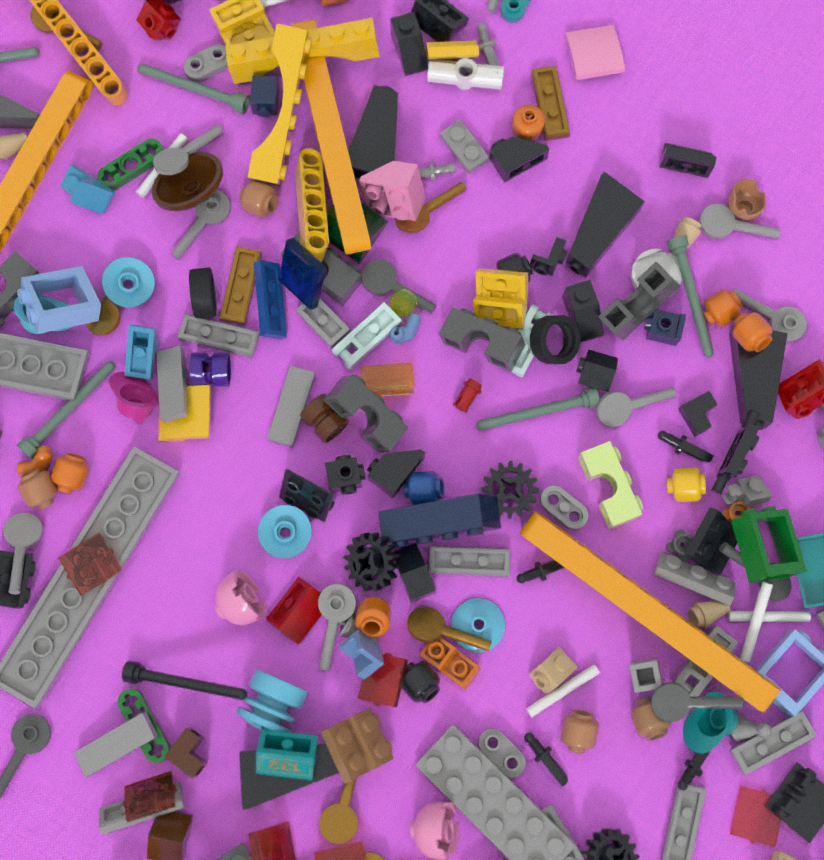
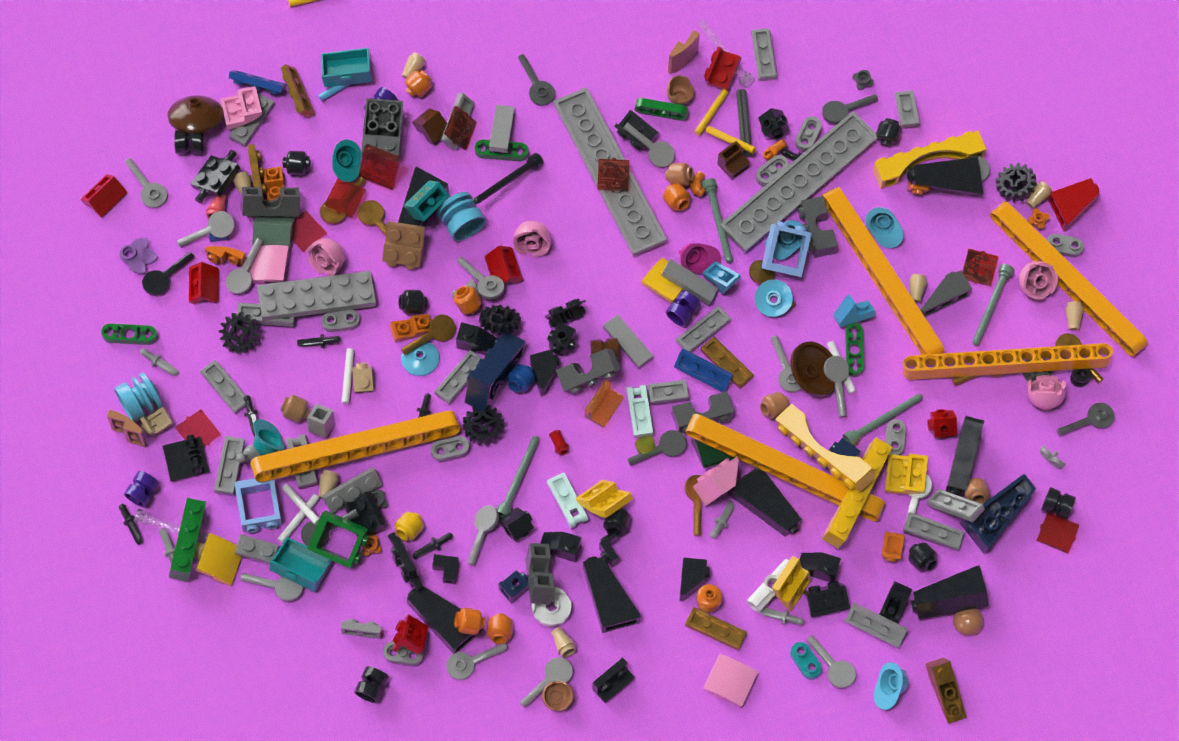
camera: 125 degrees right, 10 degrees down
reddish brown piece [164,728,208,778] -> none
black tyre [189,267,216,318] -> none
medium azure dish [258,505,312,559] -> none
clear blue plate [278,237,327,310] -> none
yellow beam [295,148,329,265] -> none
medium blue panel [339,630,384,680] -> none
clear red piece [358,652,408,708] -> none
medium blue arm [390,313,422,344] -> none
dark grey arch [438,307,525,372] -> none
light grey plate [439,120,489,175] -> none
black tyre [530,315,581,364] -> none
nougat head [560,710,599,753] -> none
yellowish green arch [577,441,643,530] -> none
dark grey piece [651,682,743,722] -> none
sand green piece [666,235,714,357] -> none
light grey plate [722,475,772,507] -> none

